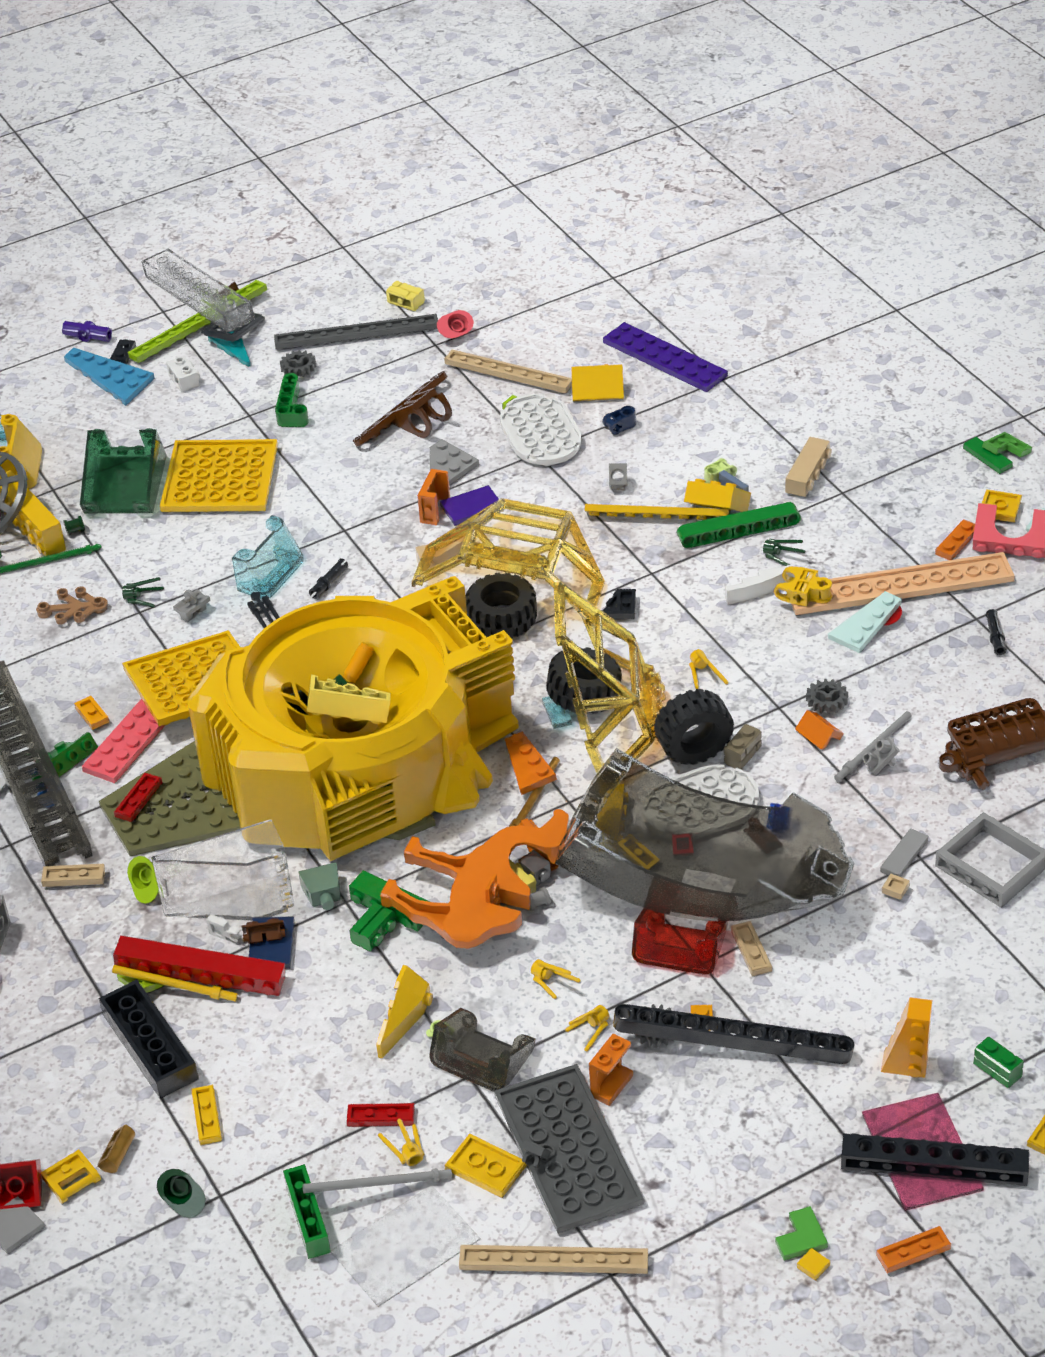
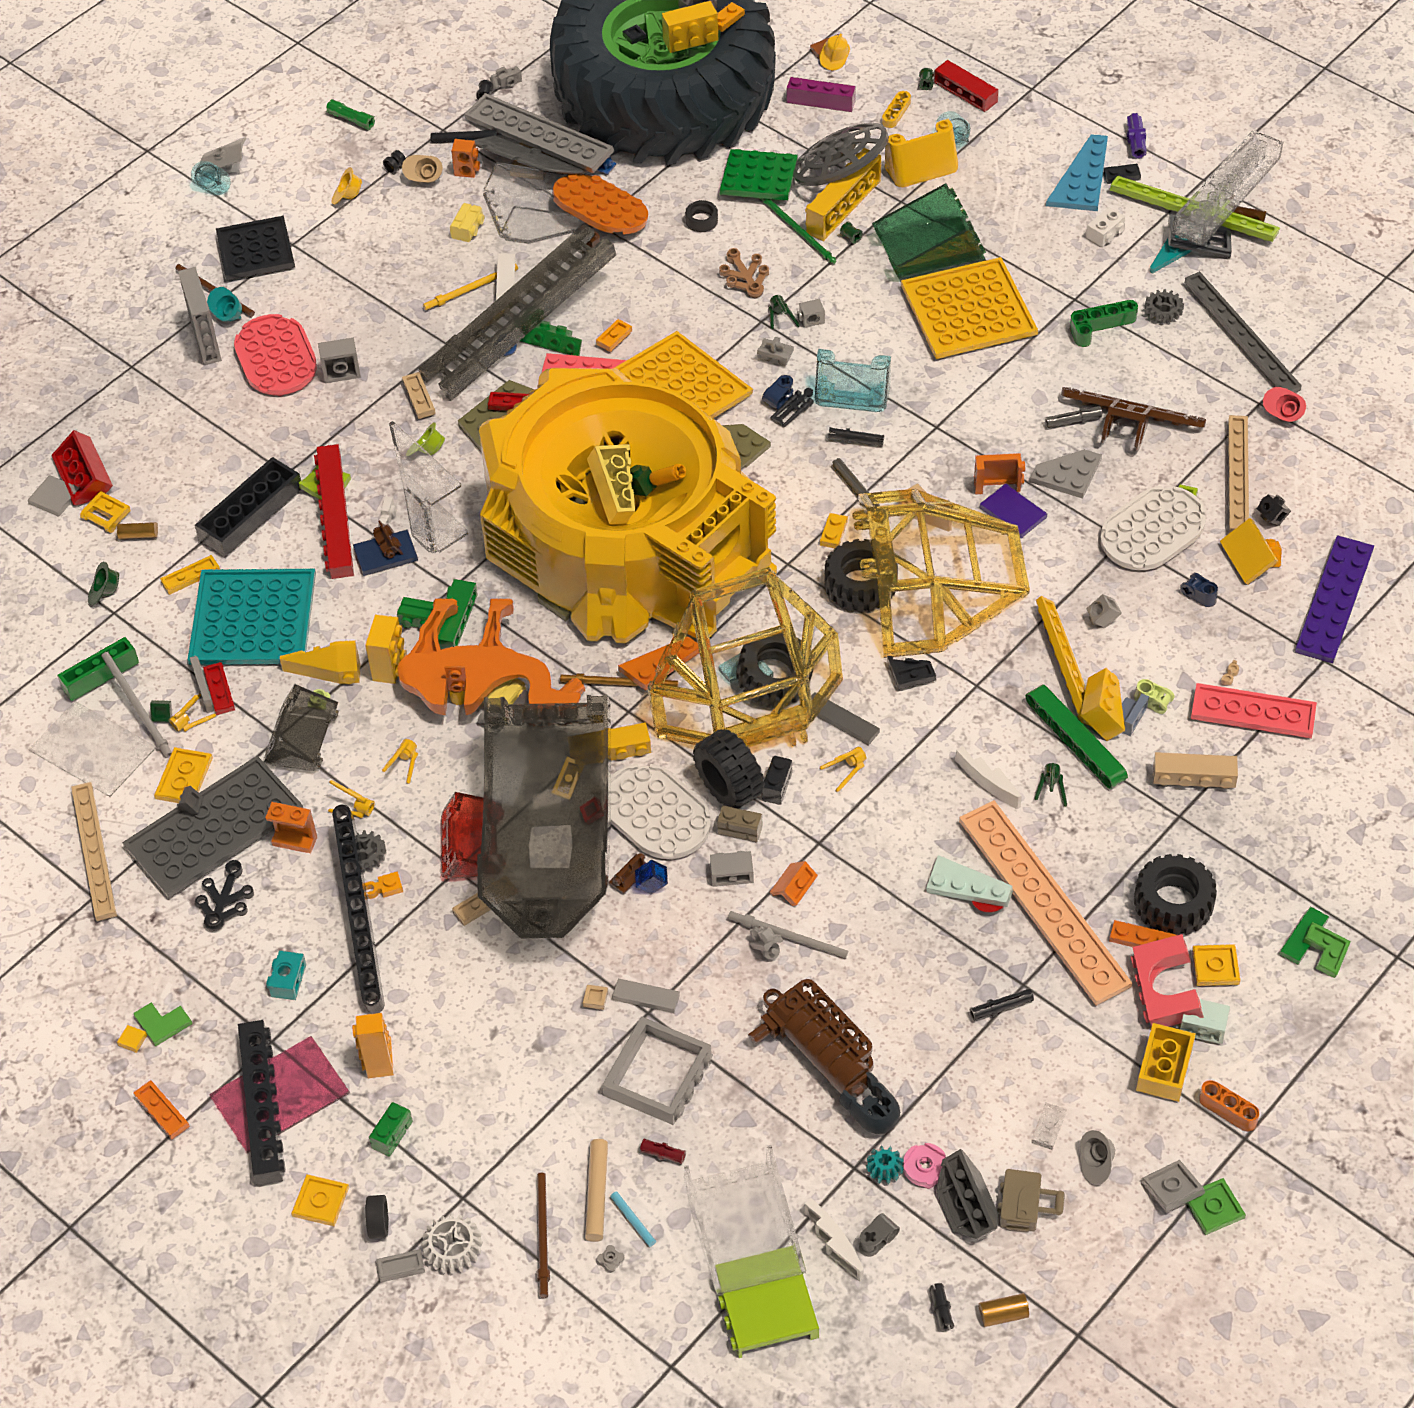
camera: 70 degrees right, 10 degrees up
yellow bar [112,965,238,1002] -> none
sand green torso [298,862,341,910] -> none
light yellow brick [386,281,425,311] -> none
yellow piece [774,566,832,607] -> none
dark grey gear [806,679,848,714] -> none
none -> dark green tile [150,700,172,722]
none -> teal plate [187,568,316,665]
none -> light grey tile [190,656,214,713]
none -> black plant [195,860,254,931]
none -> teal brick [266,950,306,1000]
none -> yellow brick [365,614,407,684]
none -> light grey brick [710,851,754,887]
none -> dark blue piece [762,375,794,410]
none -> light grey brick [797,298,825,328]
none -> dark grey tile [803,692,880,746]
none -> dark grey axle [832,458,889,524]
none -> dark grey pin [1045,406,1102,428]
none -> black tyre [1134,854,1217,935]
none -> coral plate [1191,683,1317,739]
none -> tan piece [1221,660,1239,685]
none -> black brick [1256,494,1291,525]

